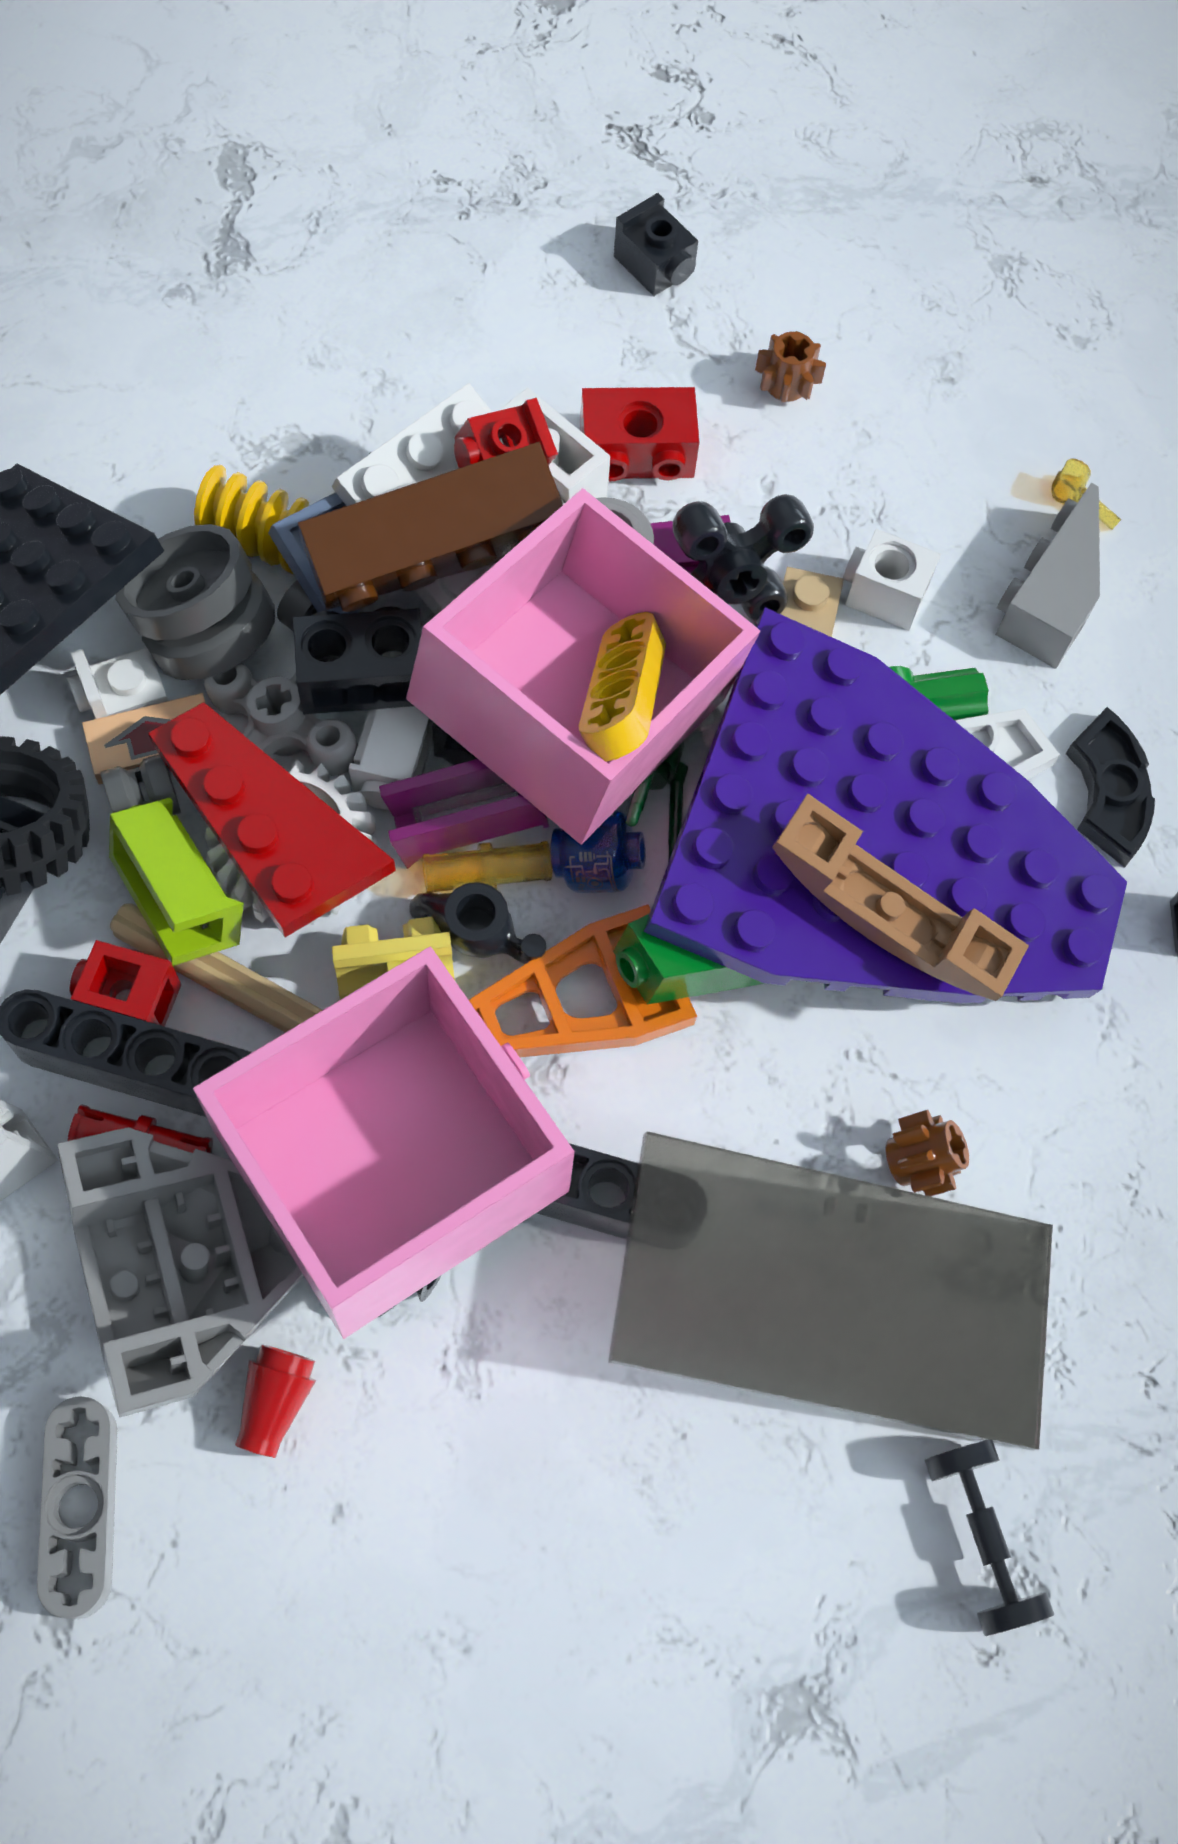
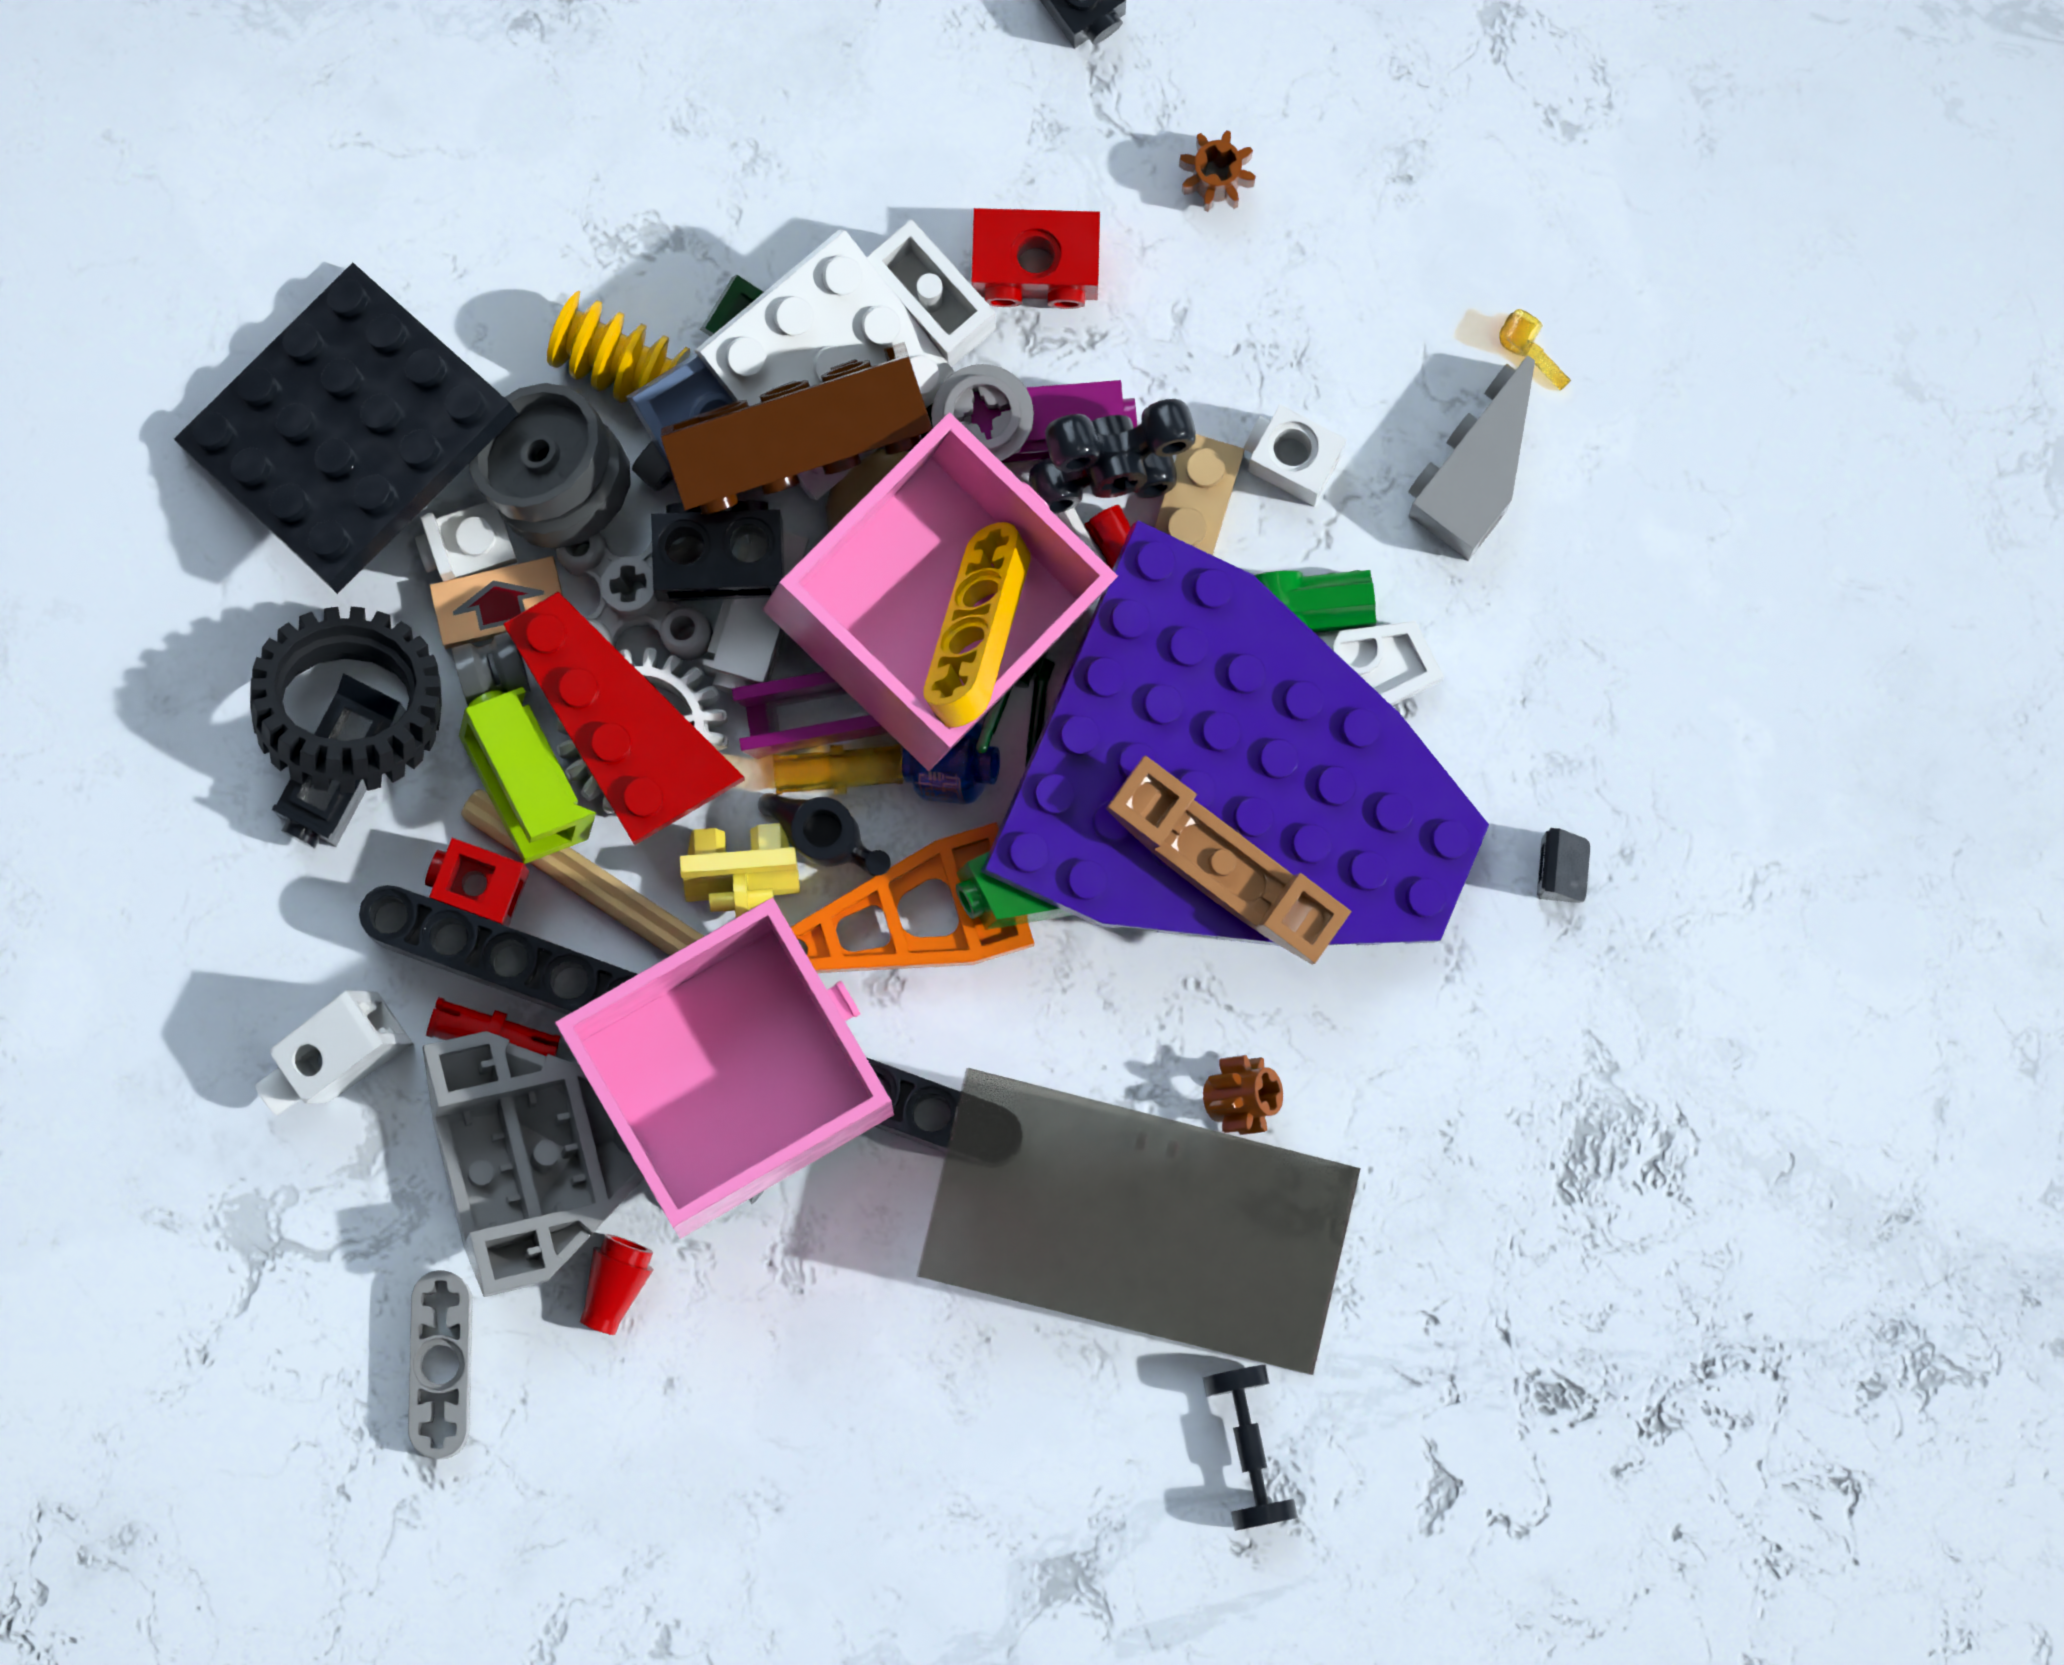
camera: 10 degrees right, 15 degrees up
red brick [454,397,558,468] -> none
black tile [1066,707,1155,868] -> none

